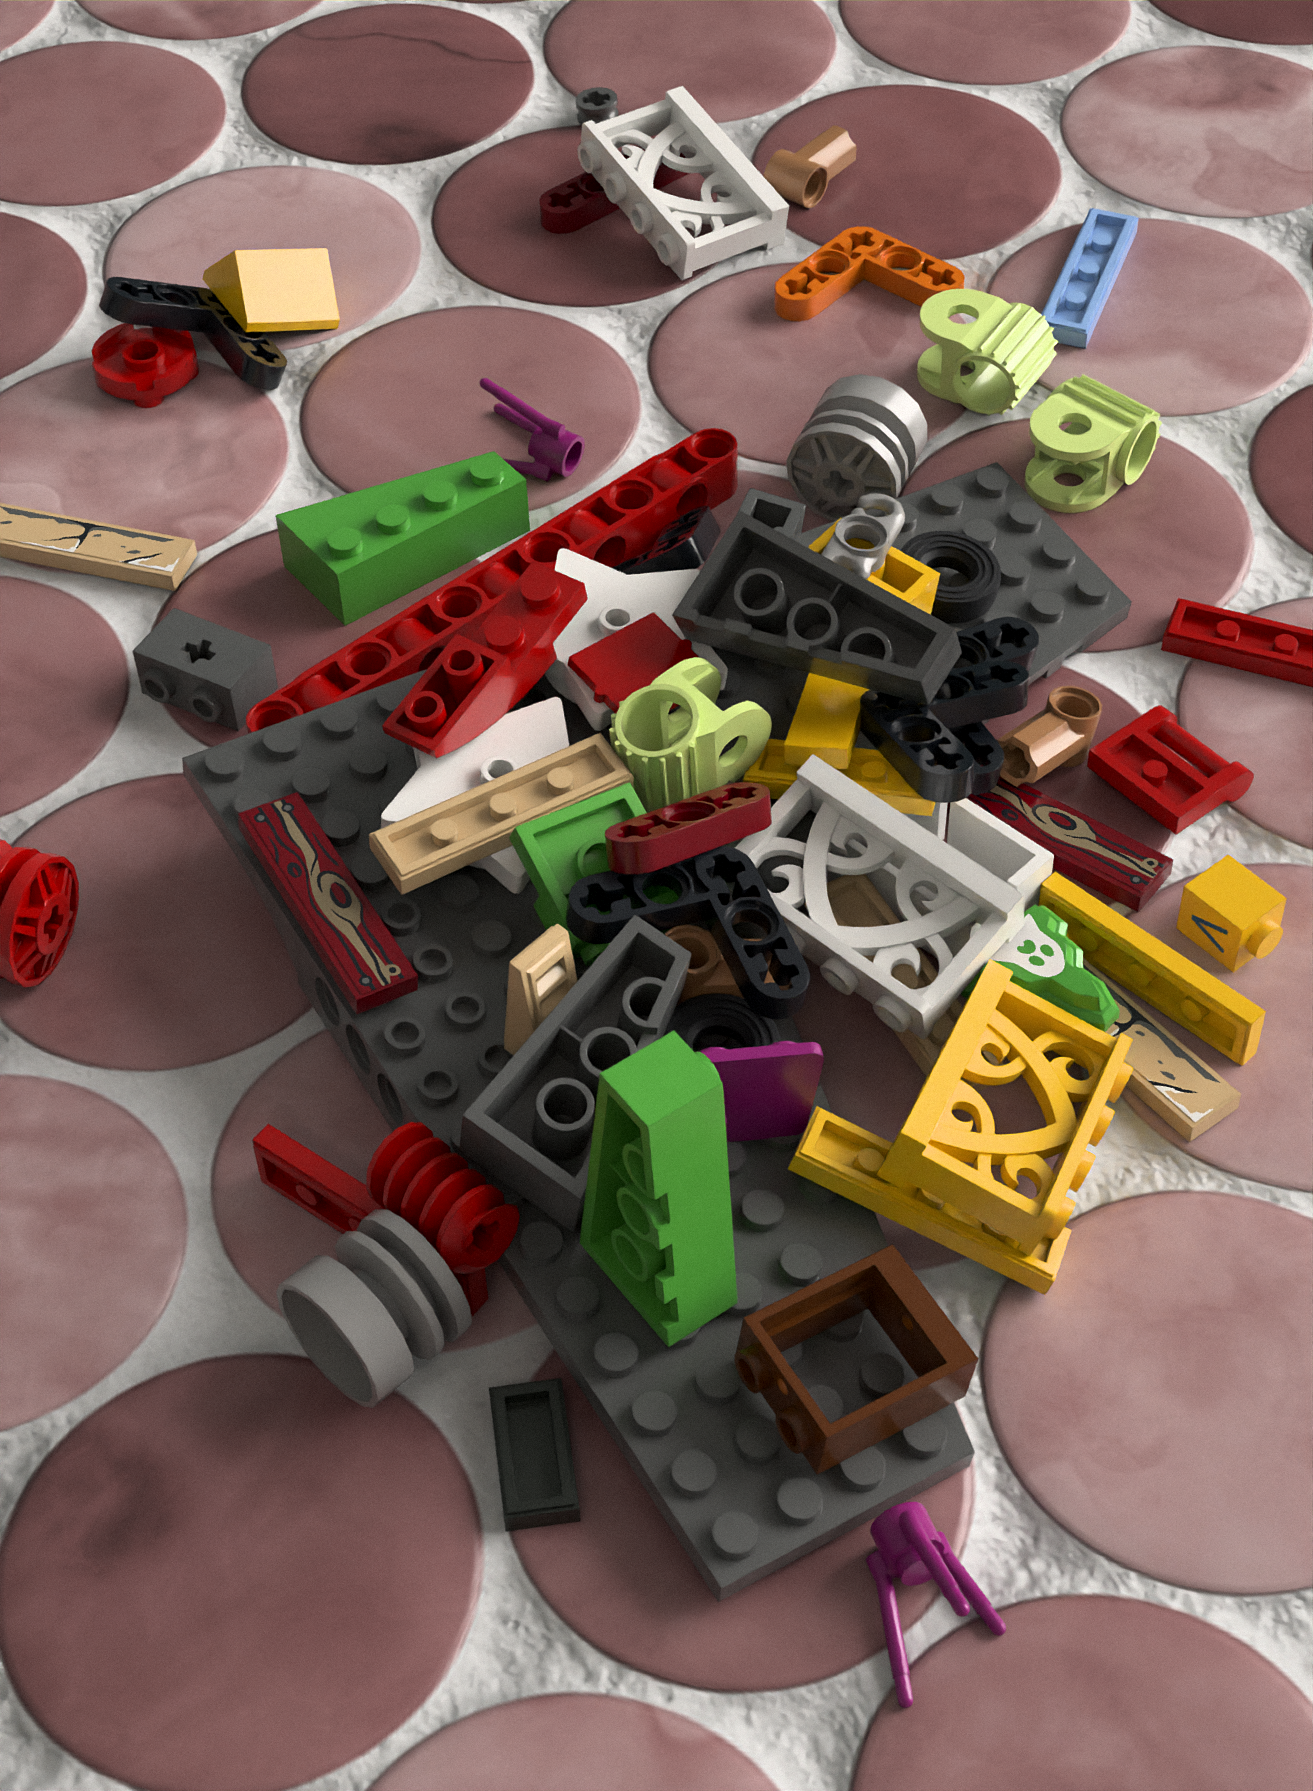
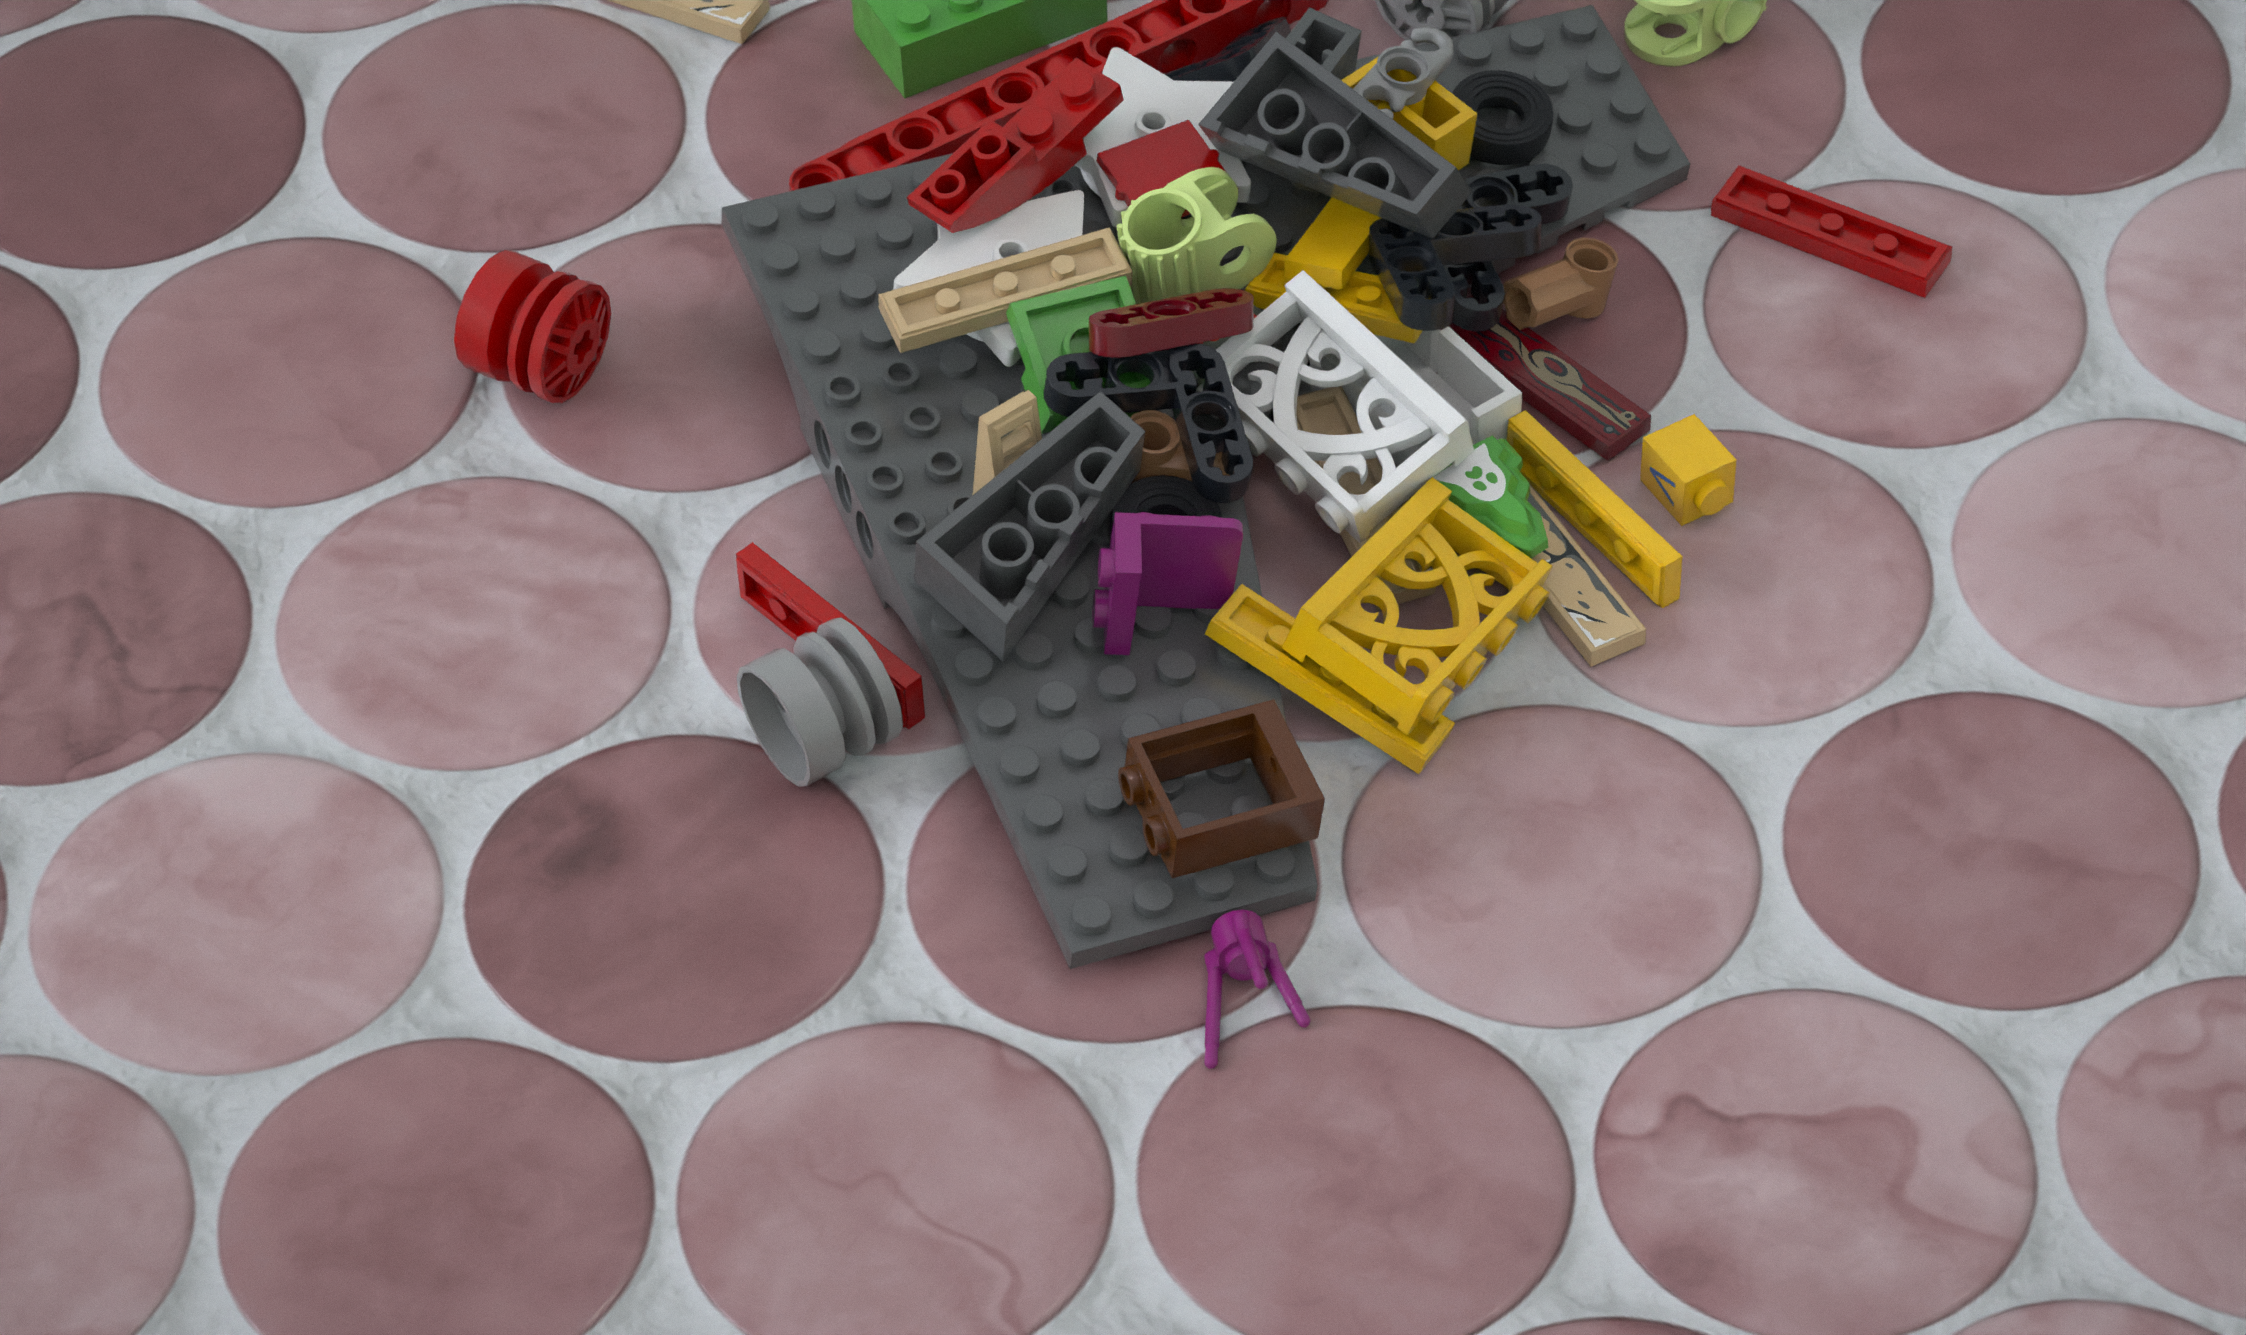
camera: 10 degrees right, 0 degrees up
dark grey brick [133,608,278,731] -> none
dark red tile [238,792,418,1015] -> none
red piece [366,1122,520,1274] -> none
pearl dark grey tile [489,1378,581,1532] -> none
bright green wedge [580,1031,738,1347] -> none
red plate [1087,705,1254,835] -> none

